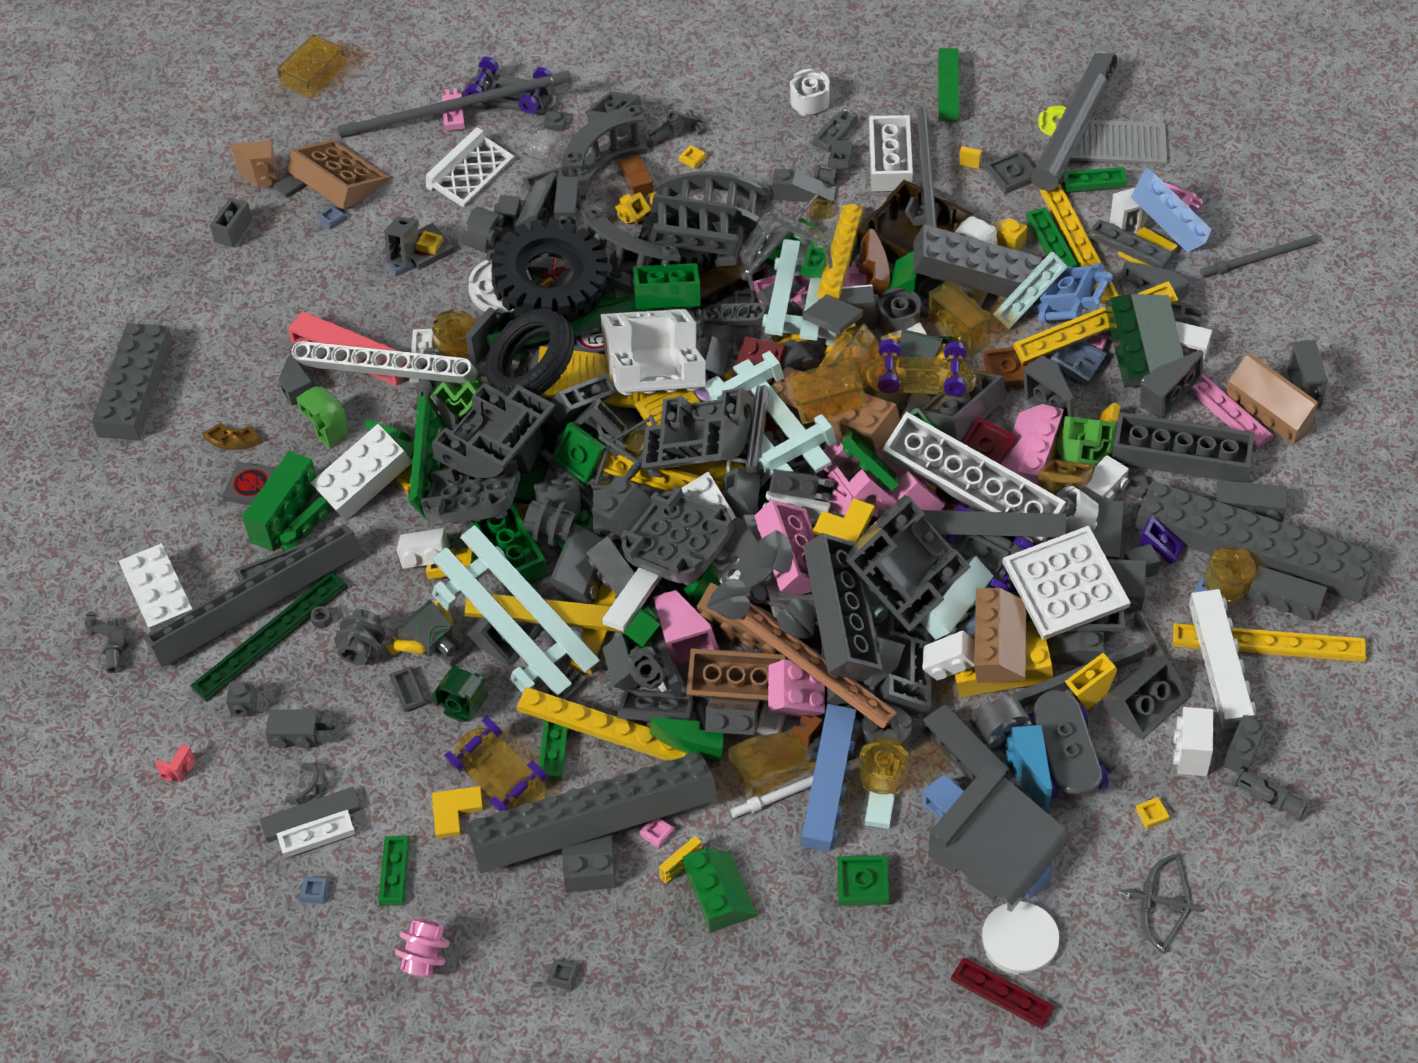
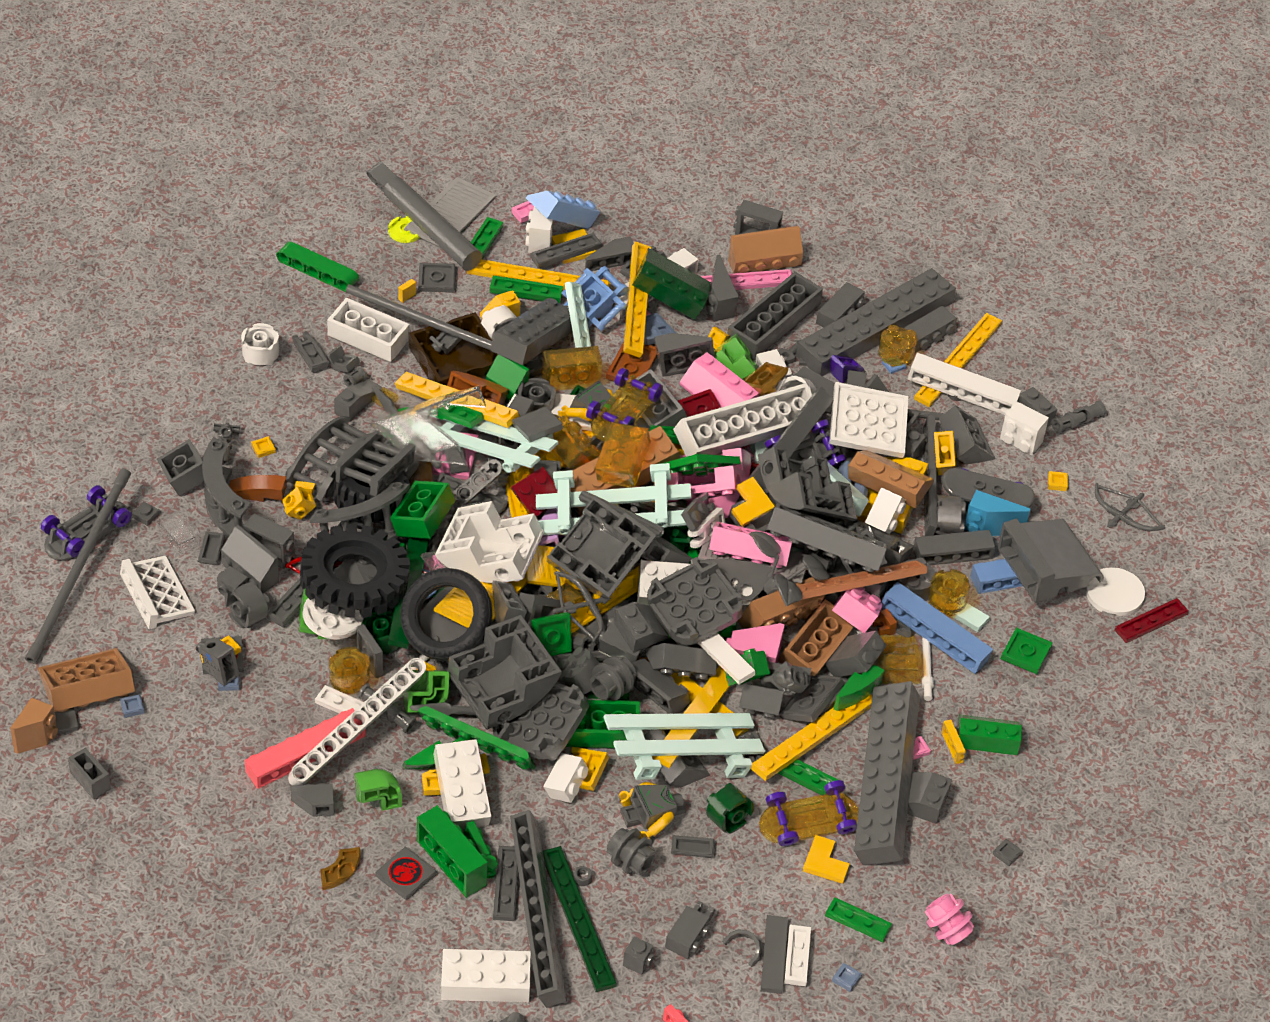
camera: 70 degrees left, 5 degrees down
dark grey brick [92,323,173,441] -> none
bright pink hinge [442,88,465,131] -> none
dark grey bar [1200,235,1317,277] -> none

